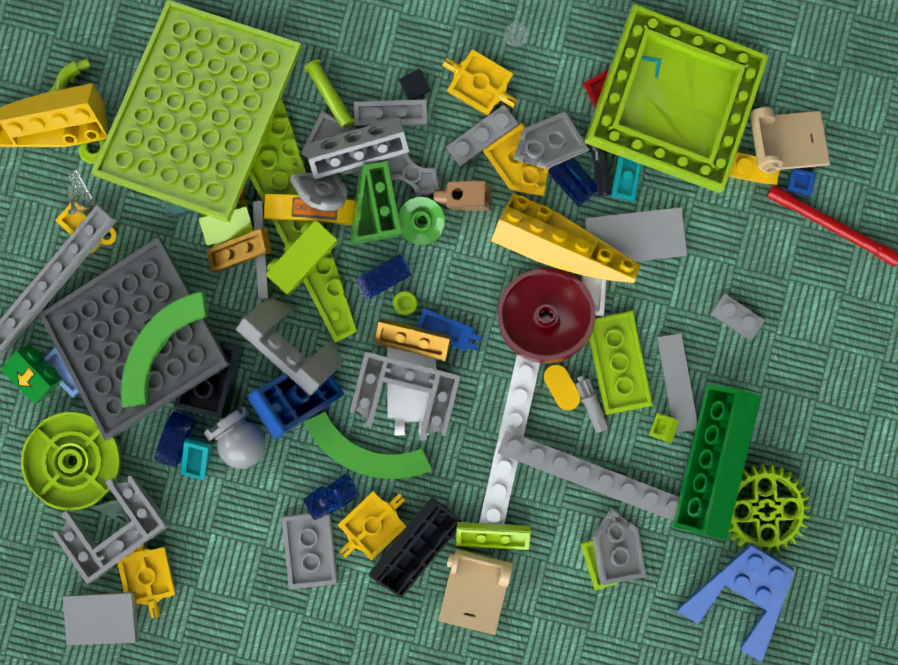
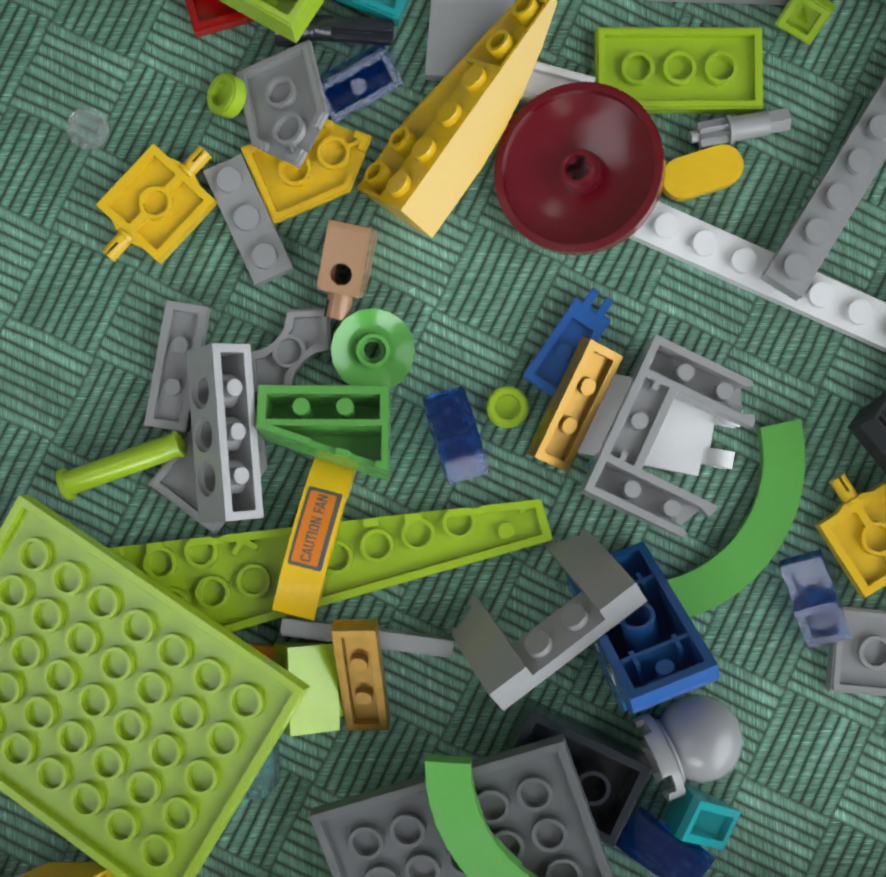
camera: 80 degrees left, 0 degrees up
lime brick [265,220,339,296] -> none
light grey tile [291,173,348,211] -> none
black tile [398,69,431,100] -> none
none -> lime tile [207,73,247,119]

